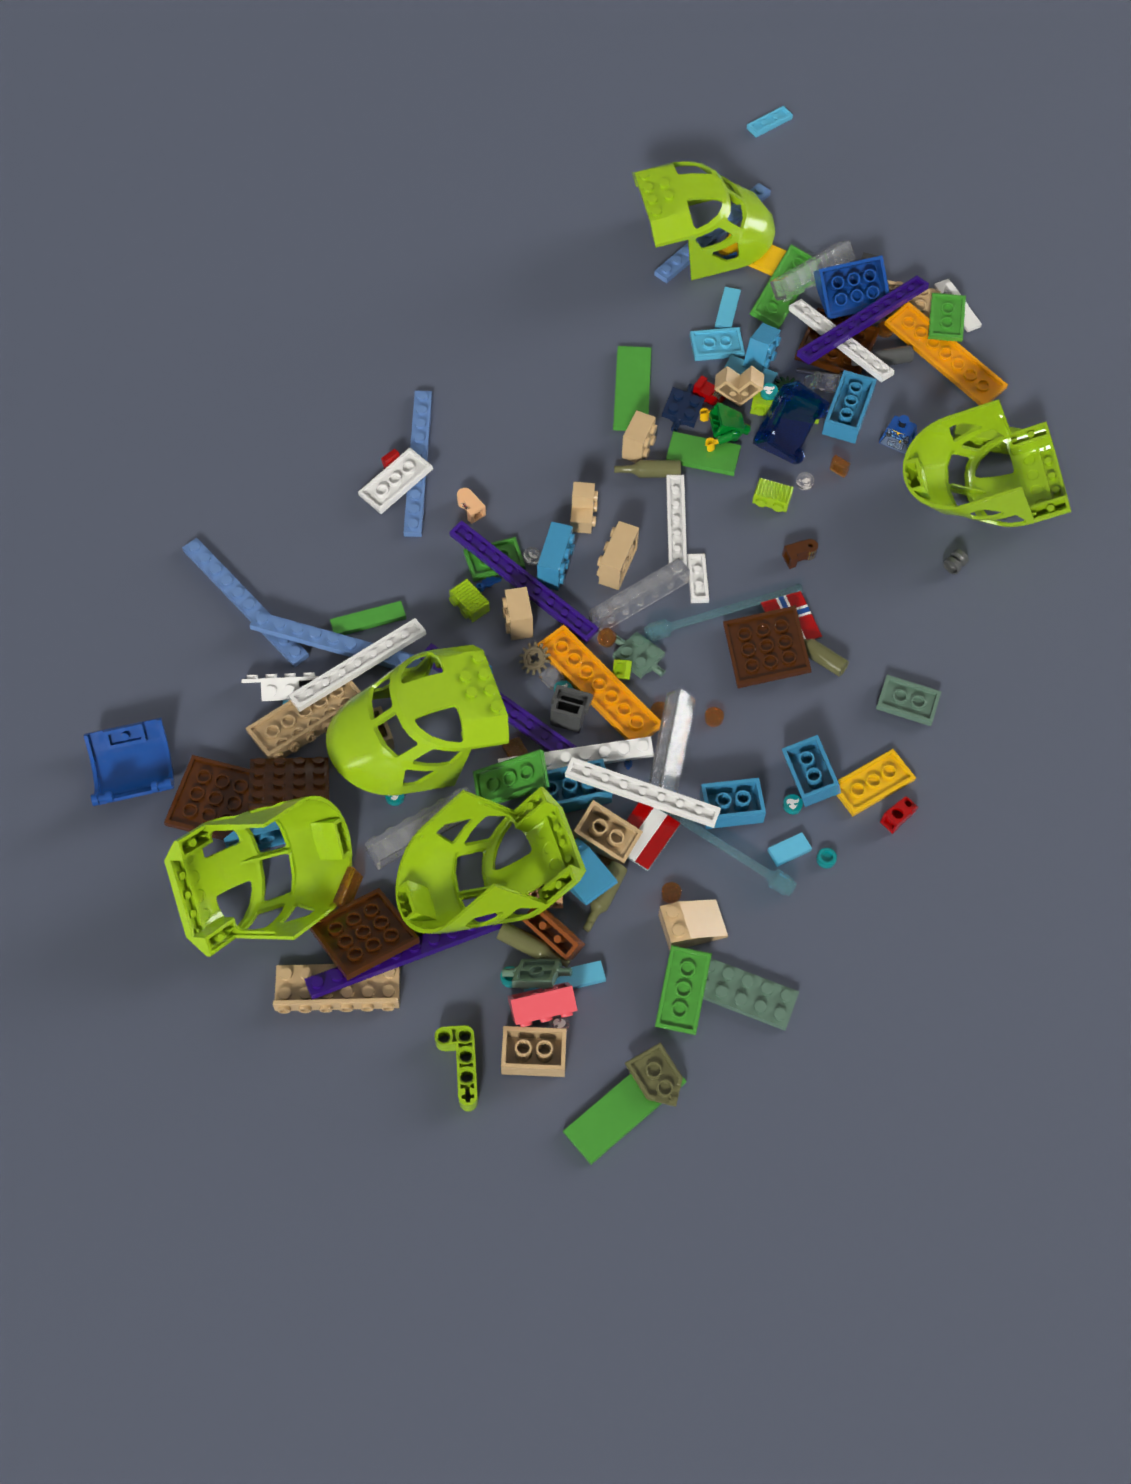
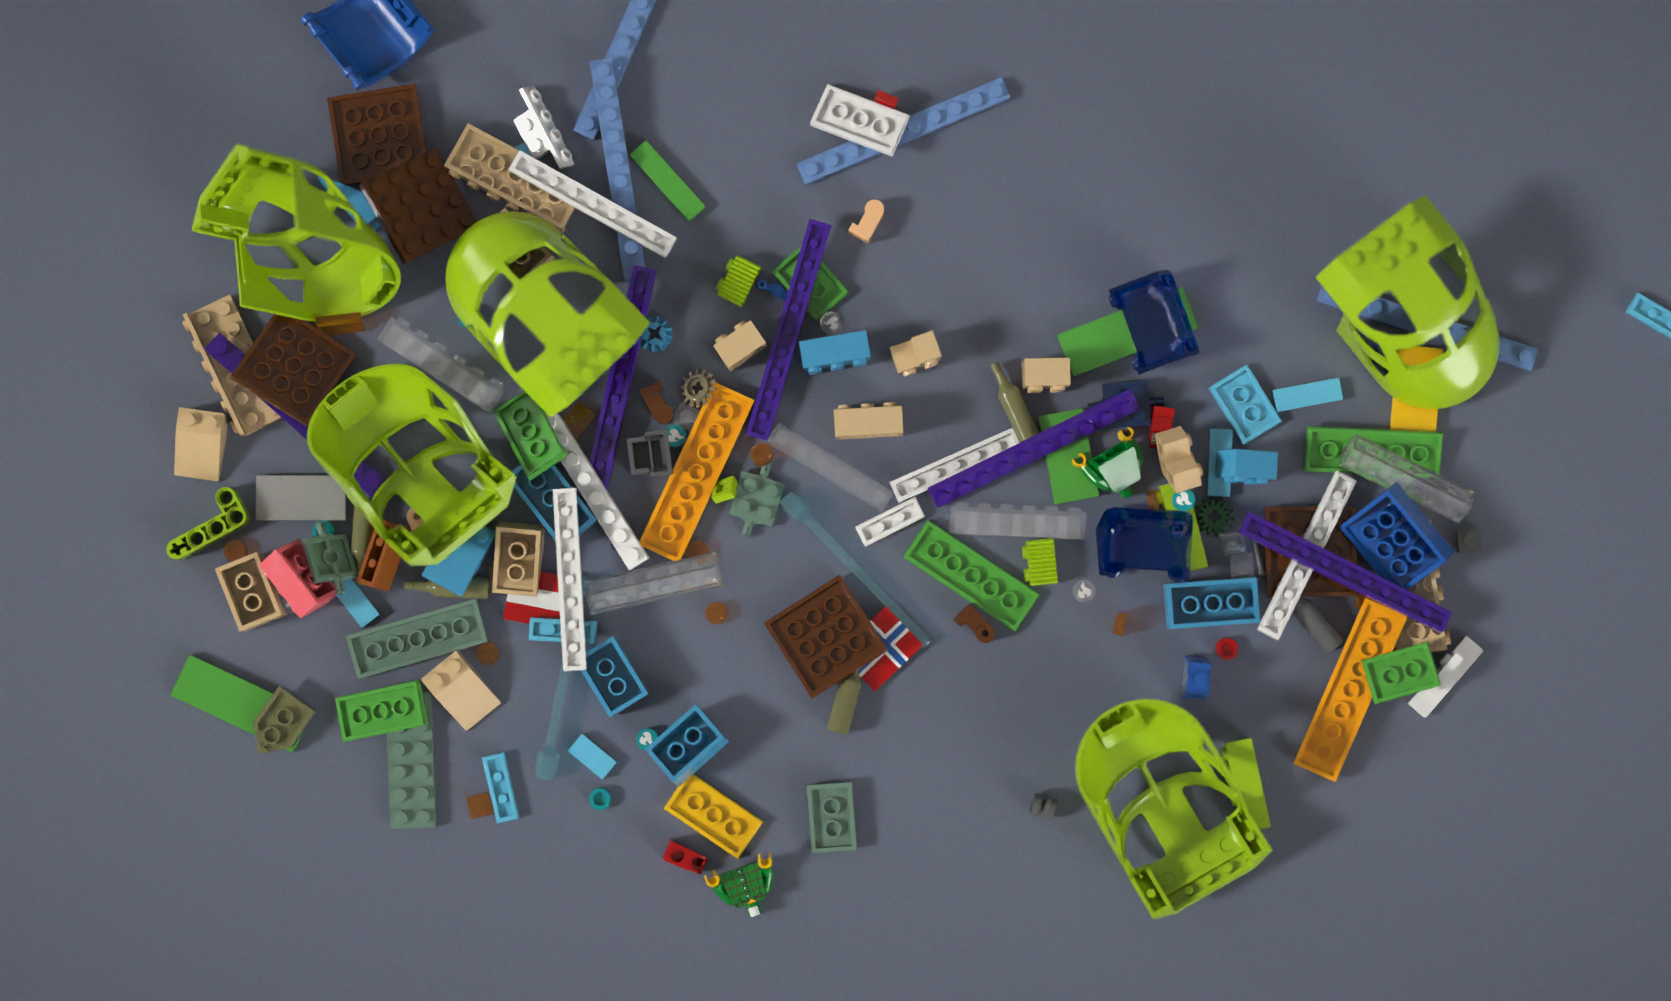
camera: 70 degrees right, 25 degrees up
none -> tan slope [174,407,230,482]
none -> clear orange tile [224,540,248,562]
none -> light grey tile [256,475,347,521]
none -> sand green plate [346,598,489,679]
none -> clear orange tile [466,791,494,819]
none -> medium azure tile [482,752,520,823]
none -> medium azure tile [528,618,598,644]
none -> reddish brown leg [640,380,674,425]
none -> green torso [704,853,774,917]
none -> bright green tile [903,520,1040,632]
none -> dark purple plate [928,389,1140,508]
none -> clear brick [949,502,1086,540]
none -> clear blue windscreen [1109,270,1199,375]
none -> clear orange tile [1146,489,1160,512]
none -> red tile [1215,638,1239,660]

